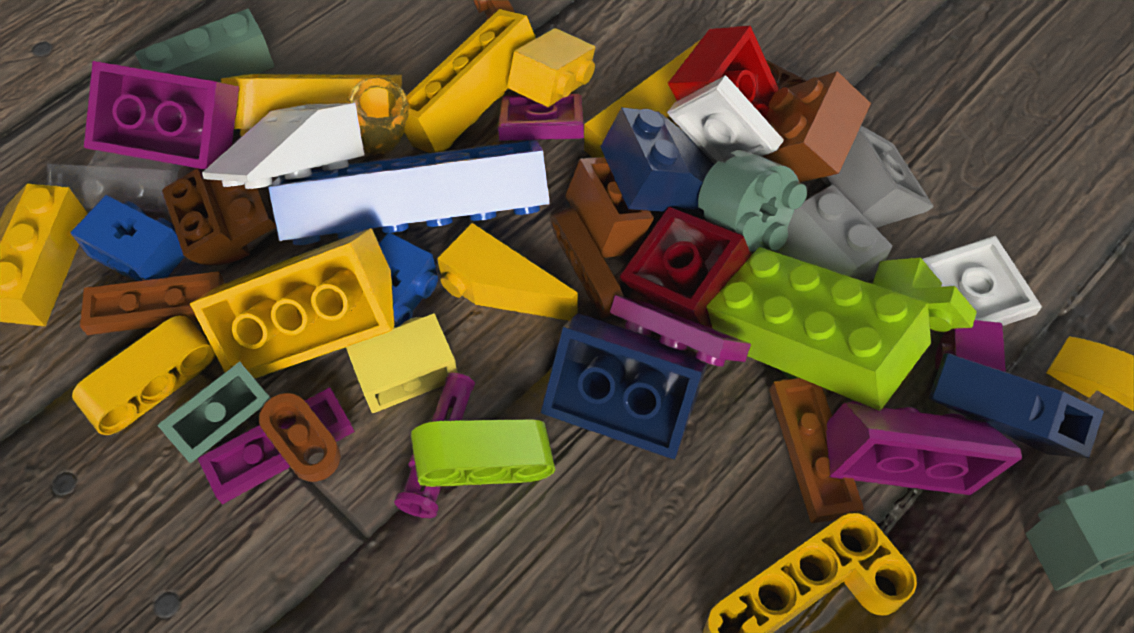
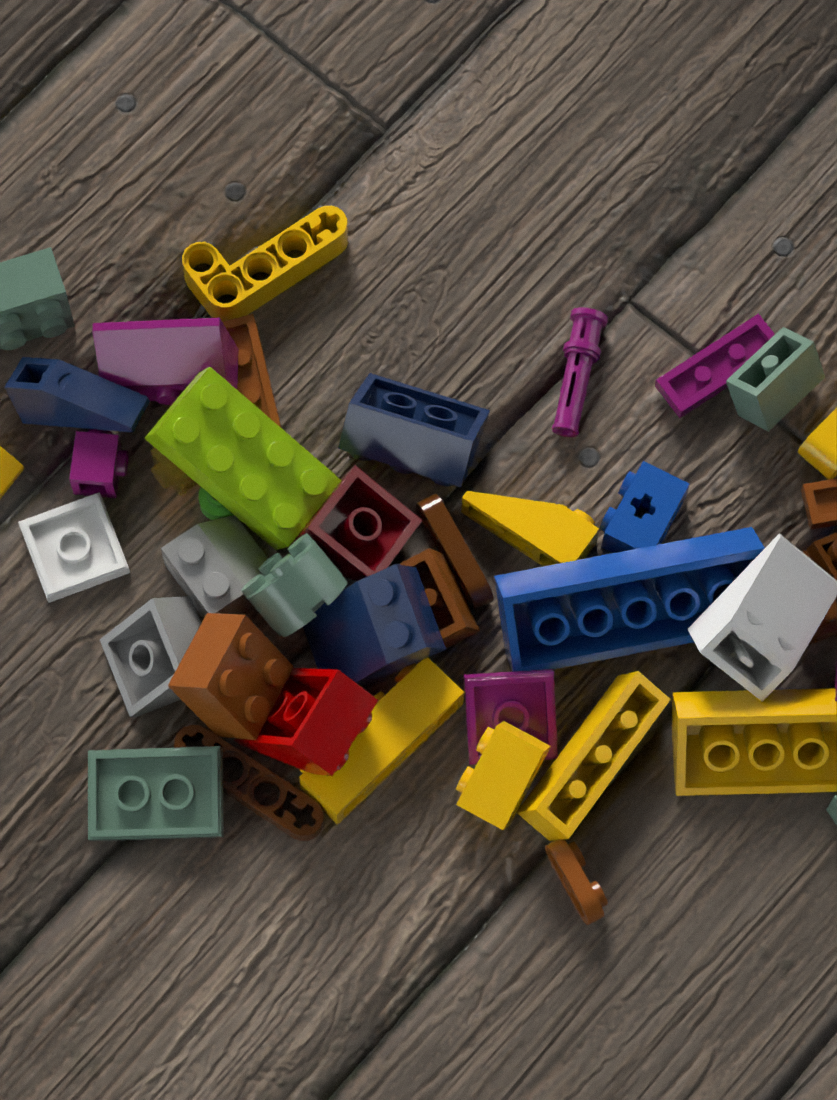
camera: 175 degrees right, 10 degrees up
yellow slope [190,228,395,379] -> none
dark orange plate [259,393,341,482] -> none
light yellow brick [346,313,458,414] -> none
clear yellow piece [347,77,409,155] -> none
lime beam [411,420,556,487] -> none
magenta plate [610,295,751,367] -> none
white tile [667,75,784,164] -> none
lime brick [873,257,977,332] -> none
none -> sand green tile [88,746,224,841]

